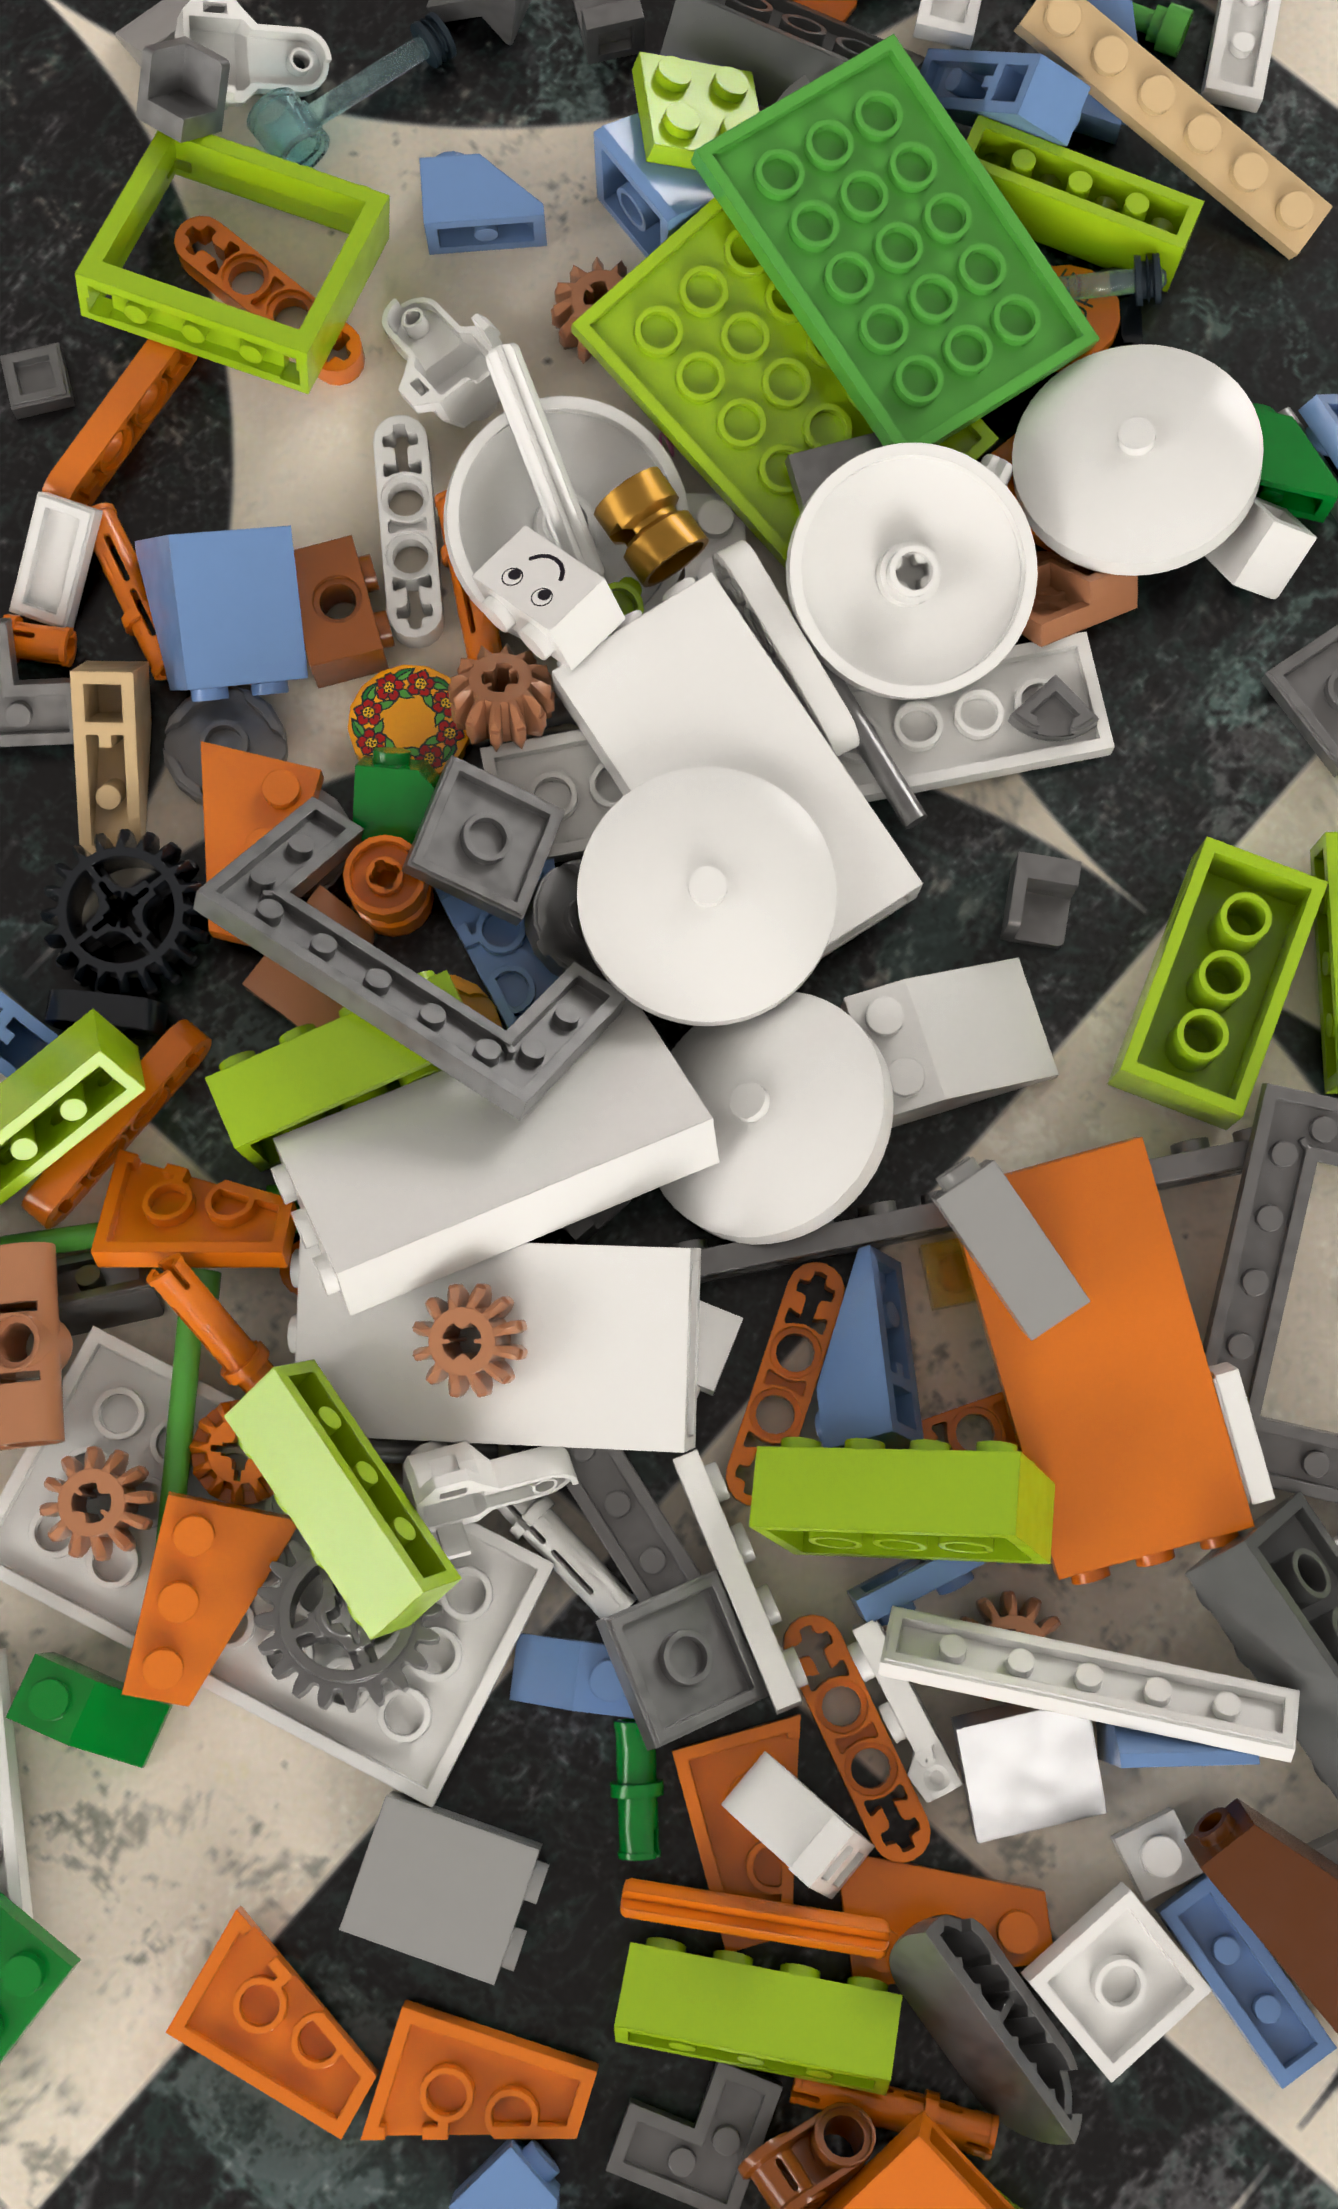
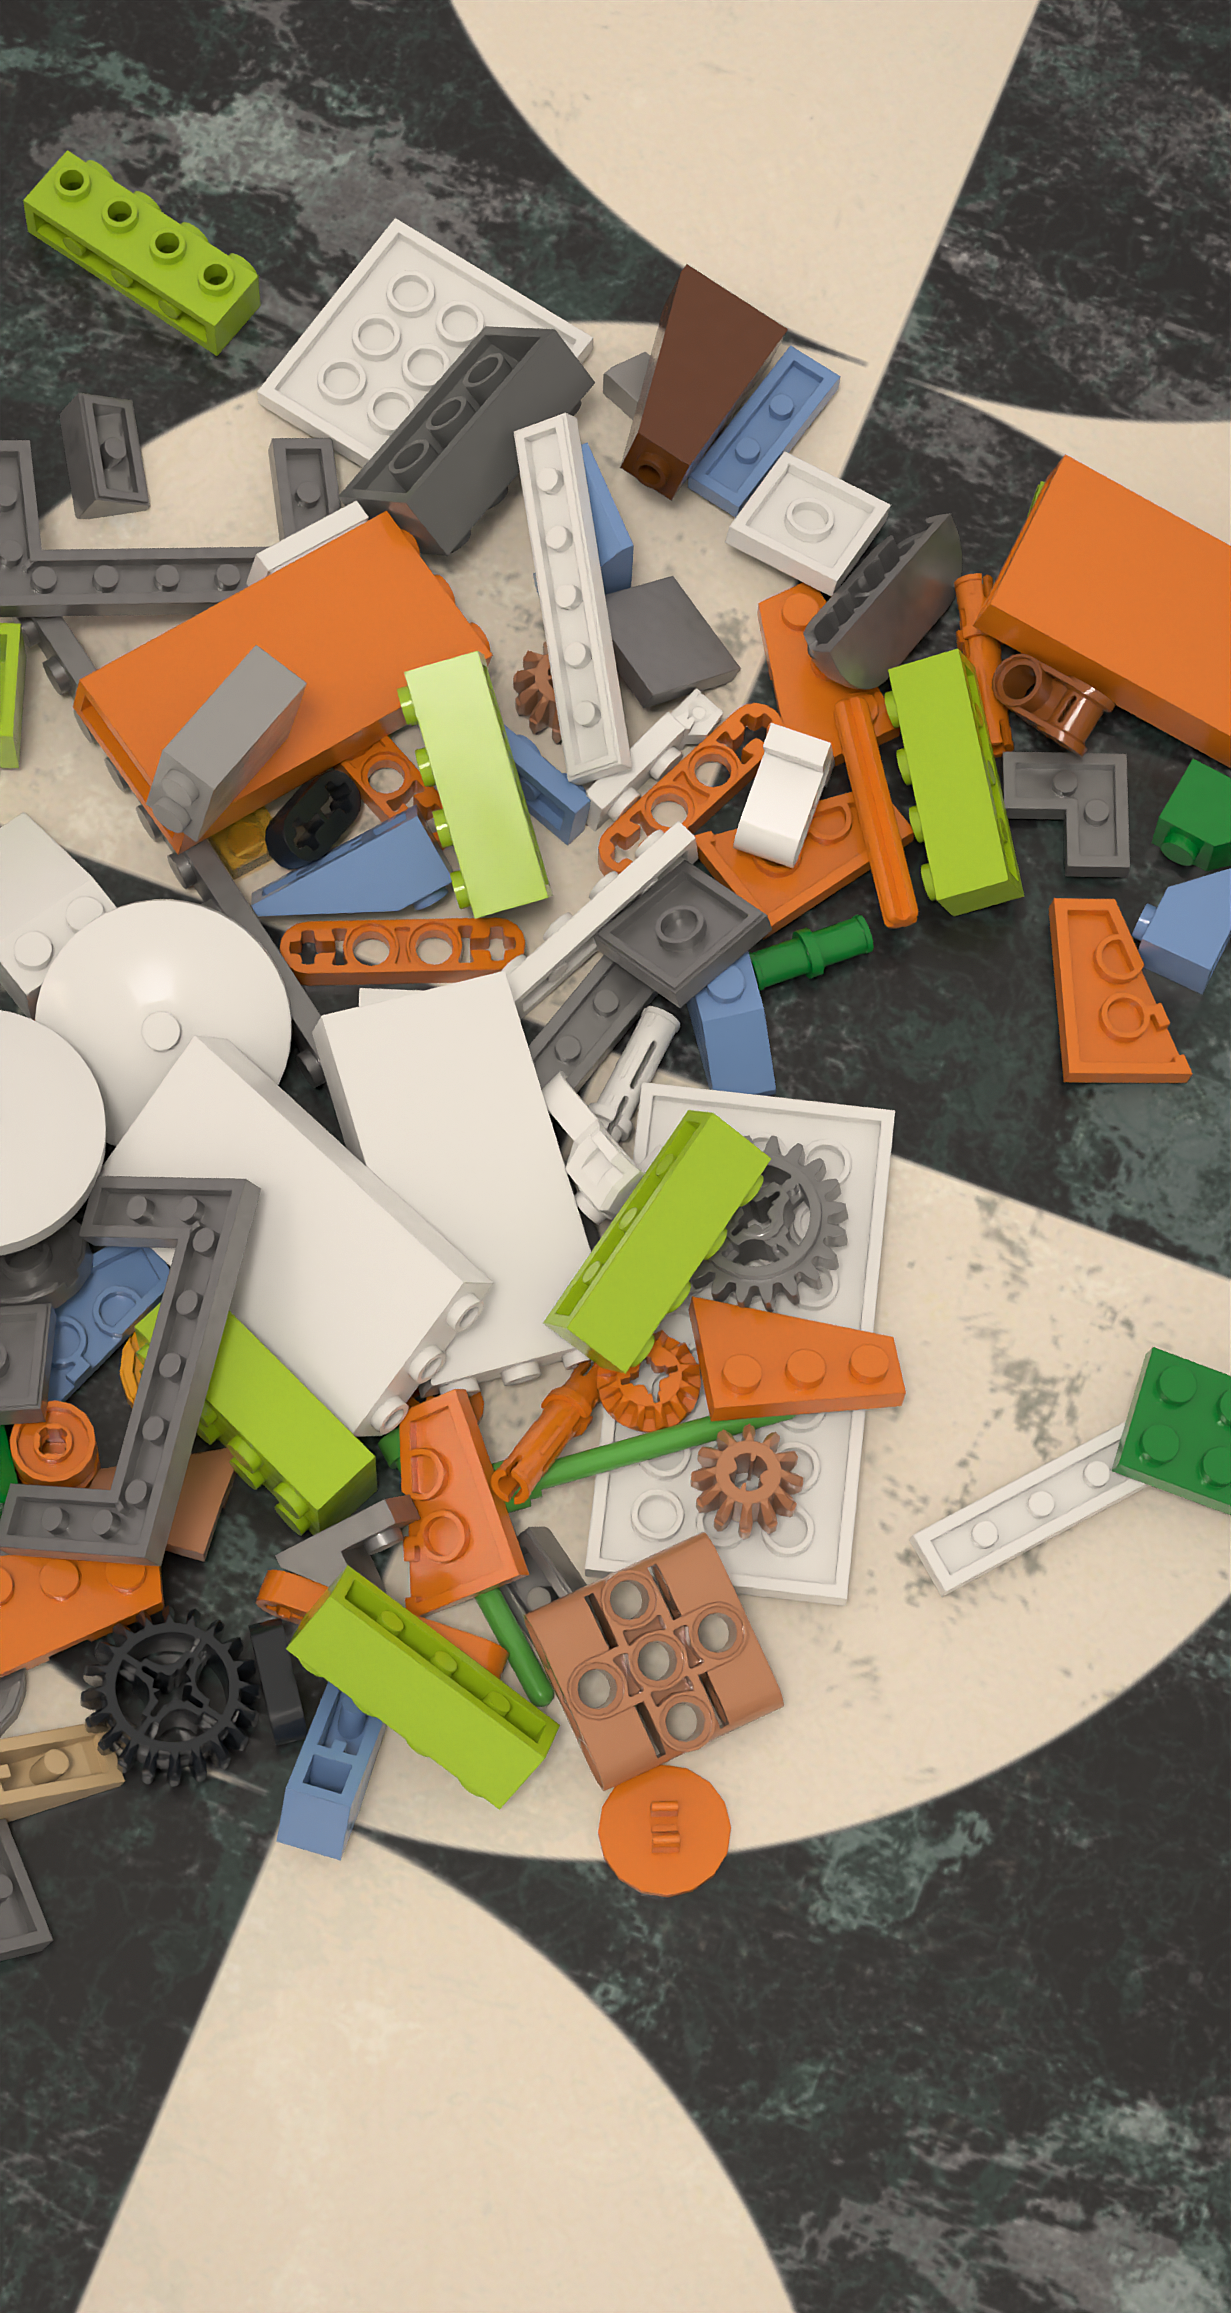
camera: 115 degrees left, 10 degrees down
green slope [5,1652,173,1768] -> none
orange wing [165,1906,379,2139] -> none
light grey brick [339,1791,550,1985] -> none
nougat gear [412,1283,528,1398] -> none
white plate [1110,1807,1204,1902] -> none
none -> black beam [265,770,361,870]
none -> flat silver slope [275,1495,420,1593]

